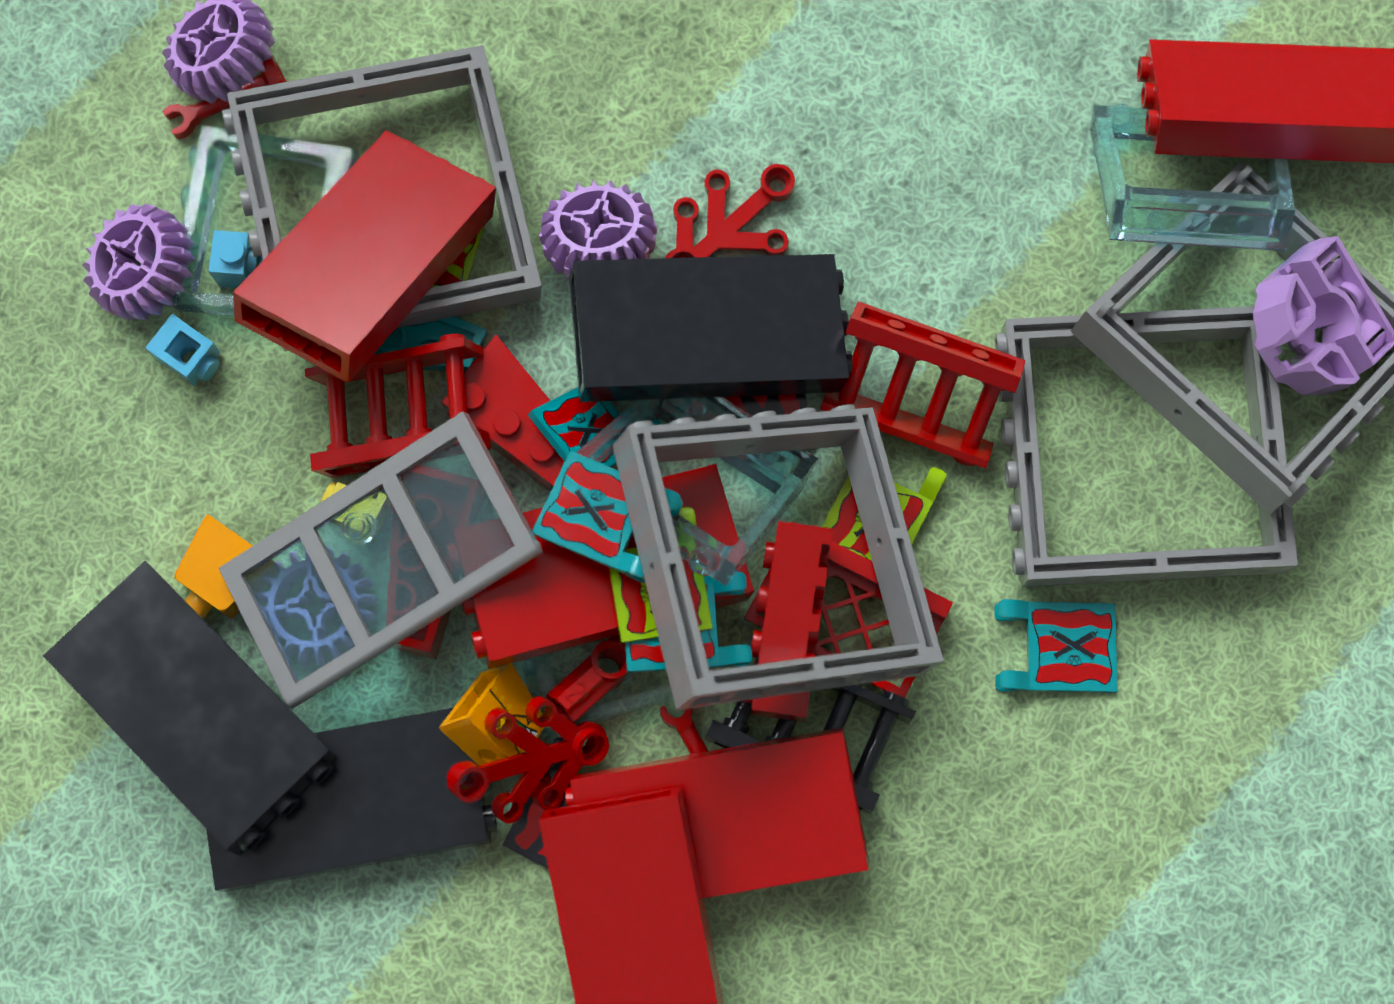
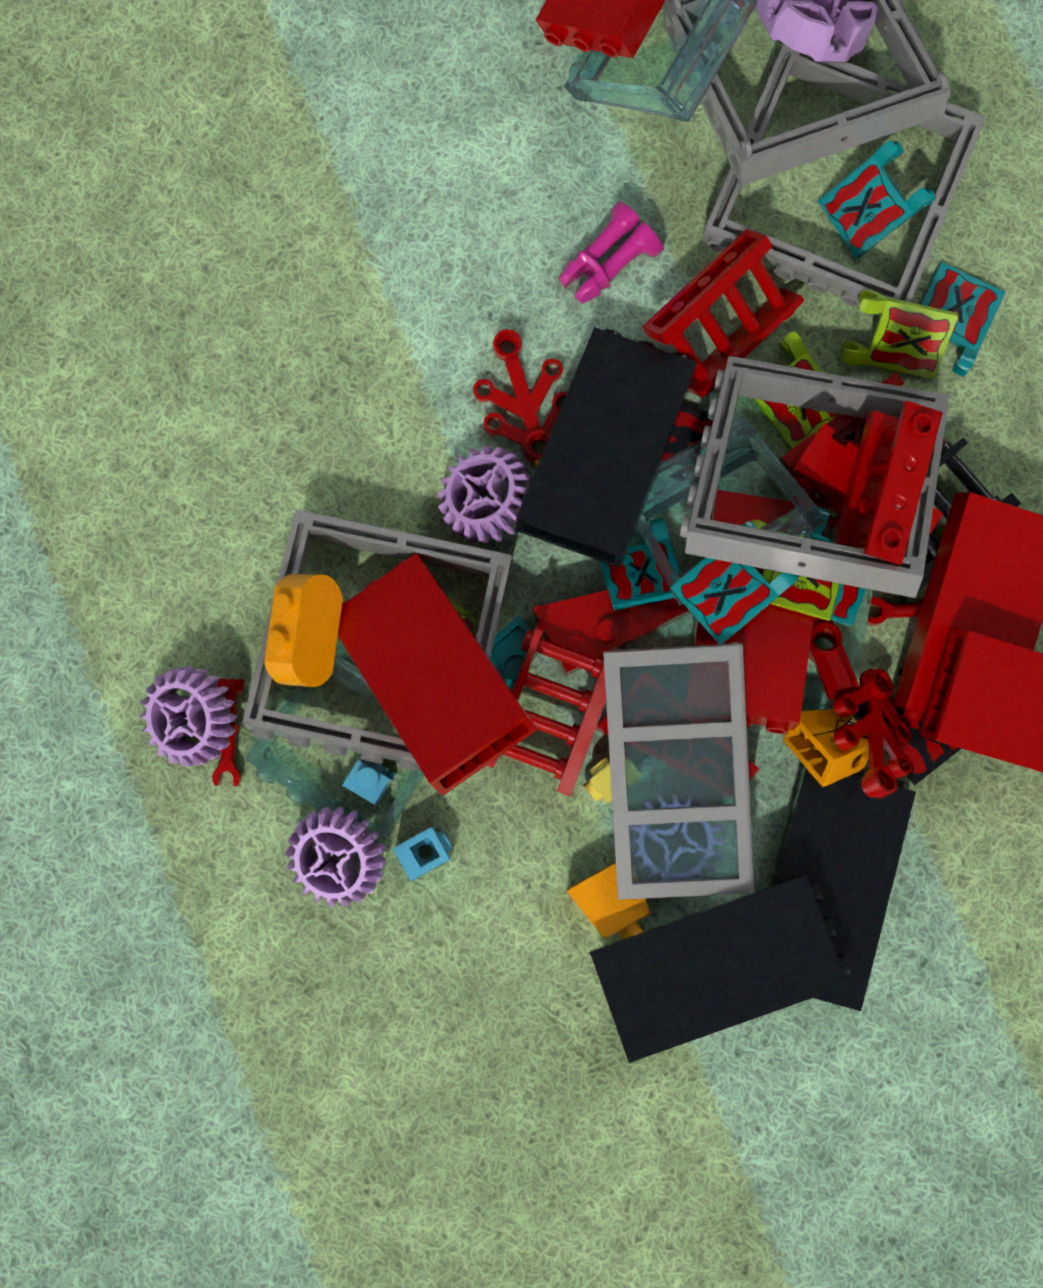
camera: 65 degrees left, 5 degrees up
none -> light orange brick [264,574,343,687]
none -> dark pink piece [558,200,664,304]
none -> flag [817,140,936,259]
none -> red fence [833,400,943,565]
none -> lime flag [841,289,958,379]

